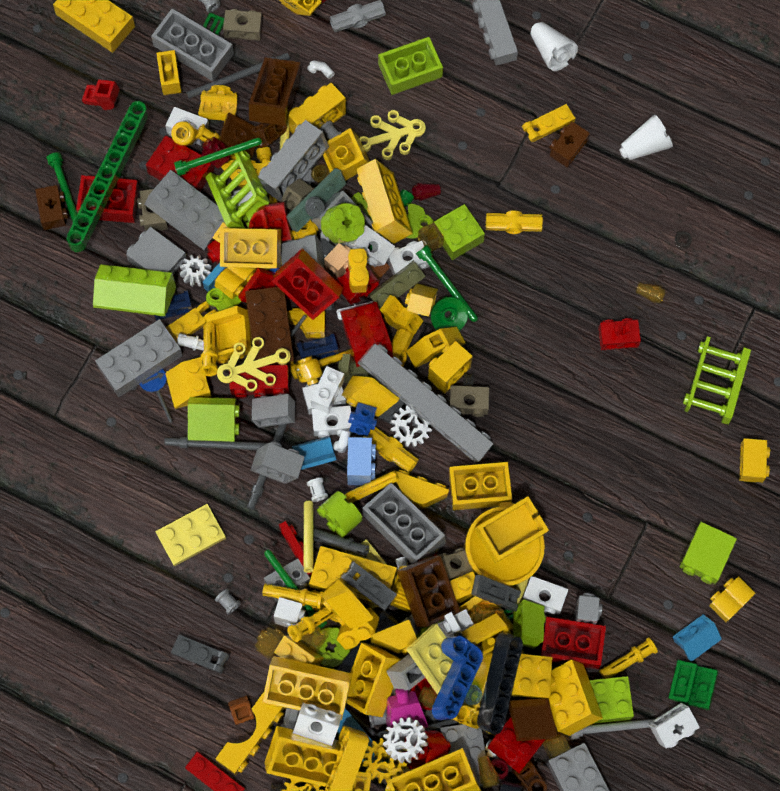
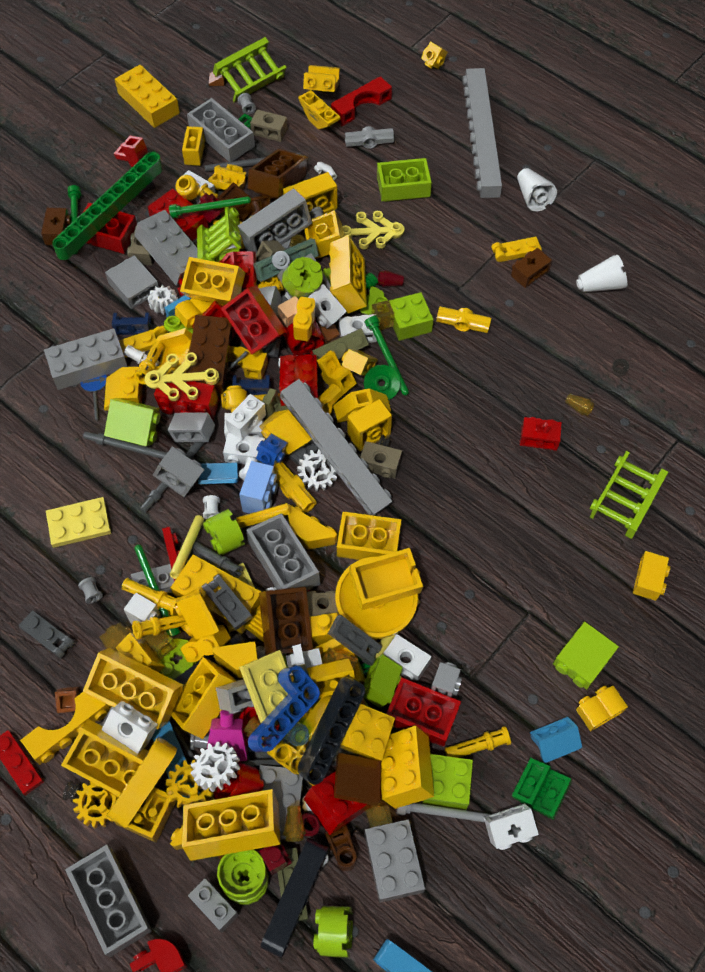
camera: 15 degrees right, 10 degrees down
lime slope [93,264,176,316] -> none

